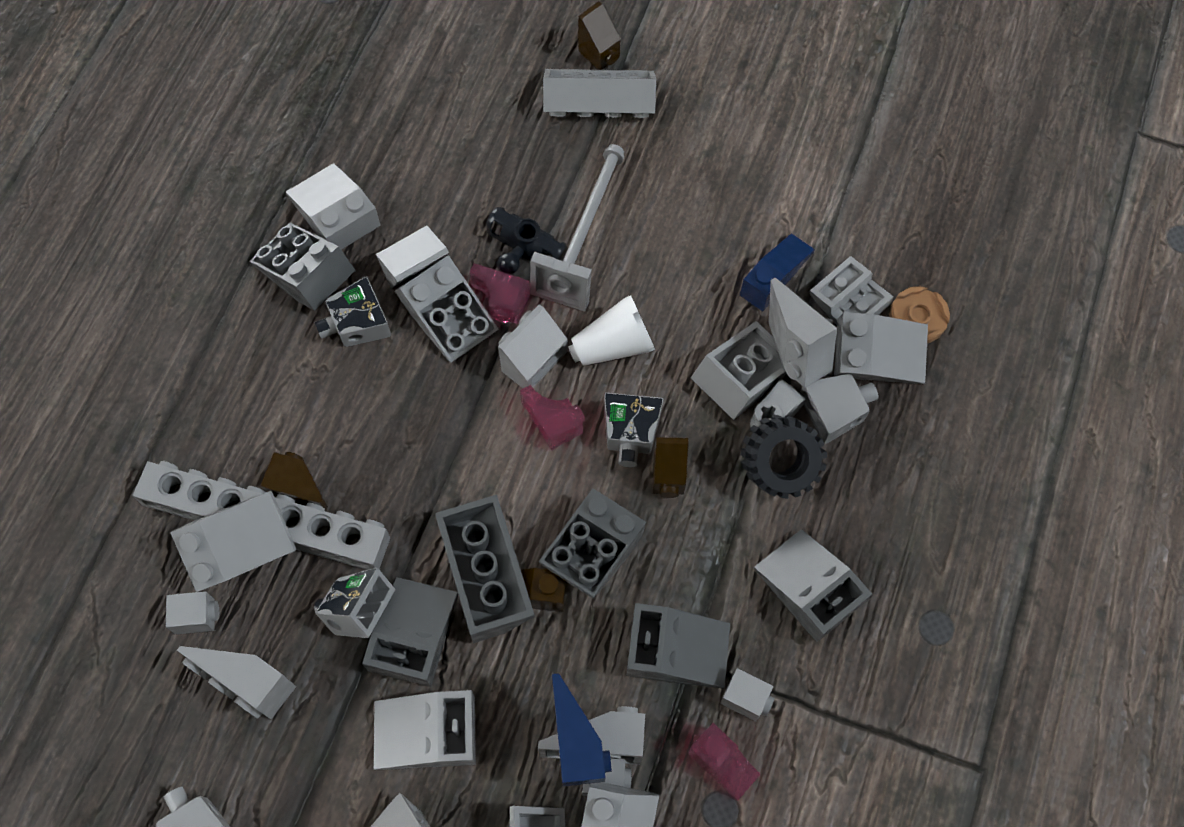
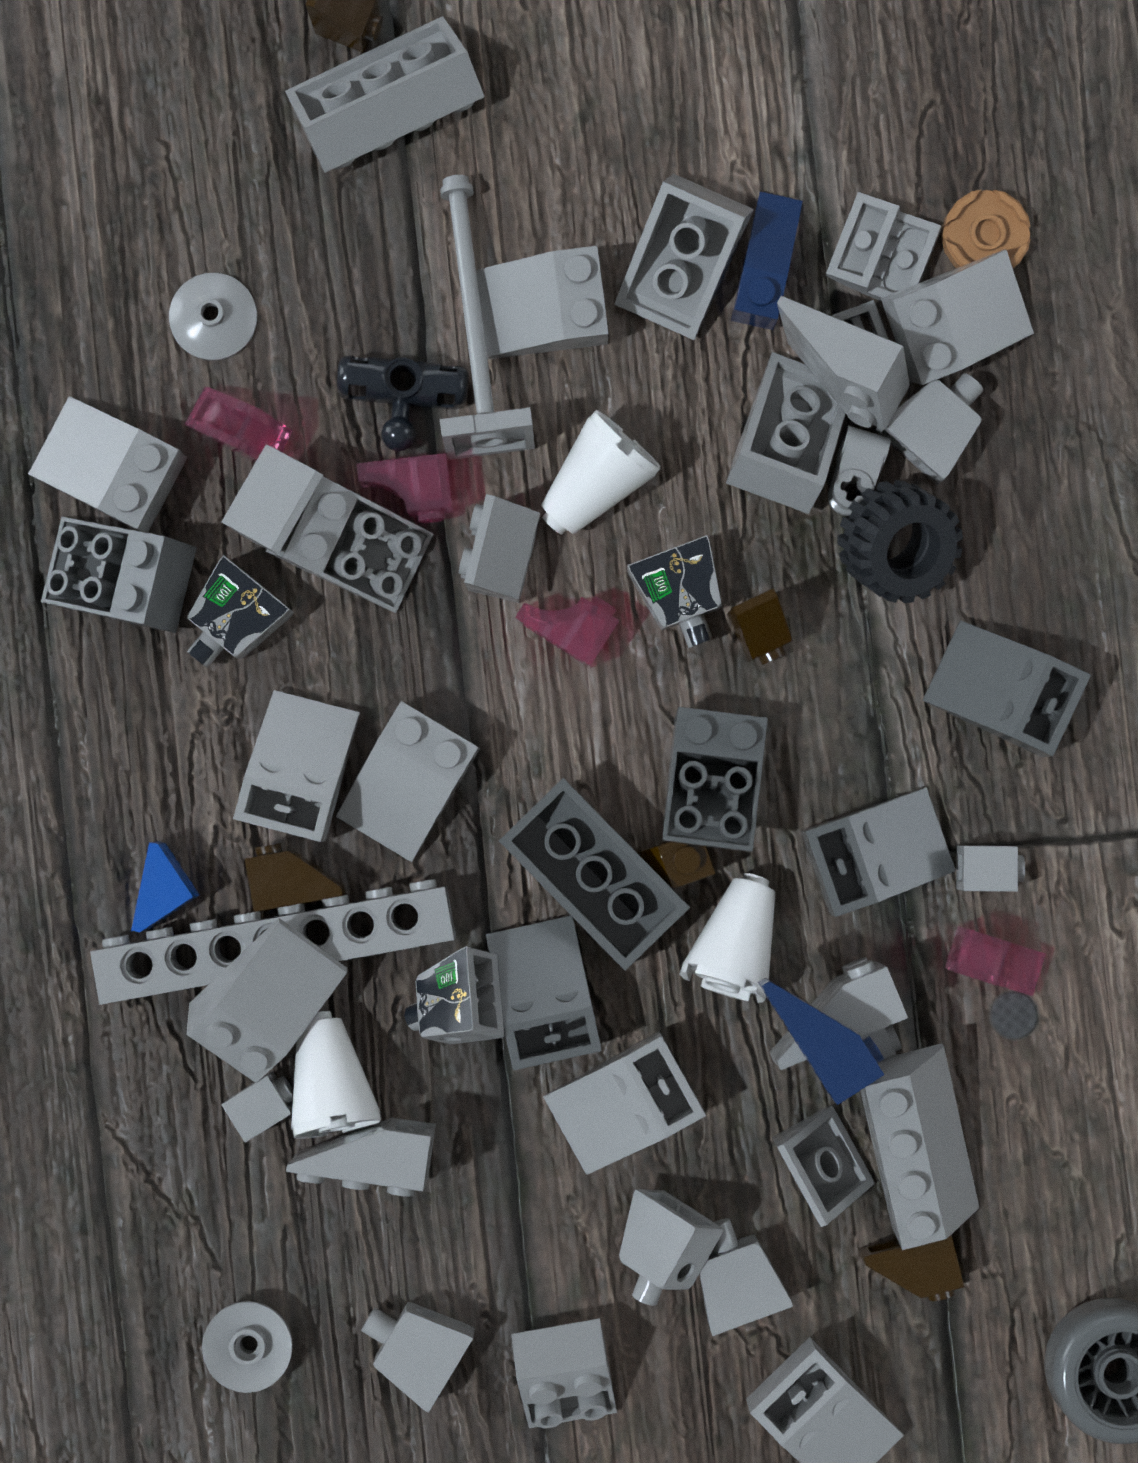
camera: 25 degrees left, 20 degrees up
none -> blue slope [131,842,200,932]
none -> light grey dish [169,273,257,361]
none -> clear pink arch [185,386,293,462]
none -> light grey dish [202,1301,292,1393]
none -> light grey slope [233,690,360,842]
none -> white cone [291,1011,381,1139]
none -> light grey slope [336,701,480,862]
none -> light grey slope [476,246,609,359]
none -> light grey slope [614,173,754,340]
none -> white cone [679,873,775,1003]

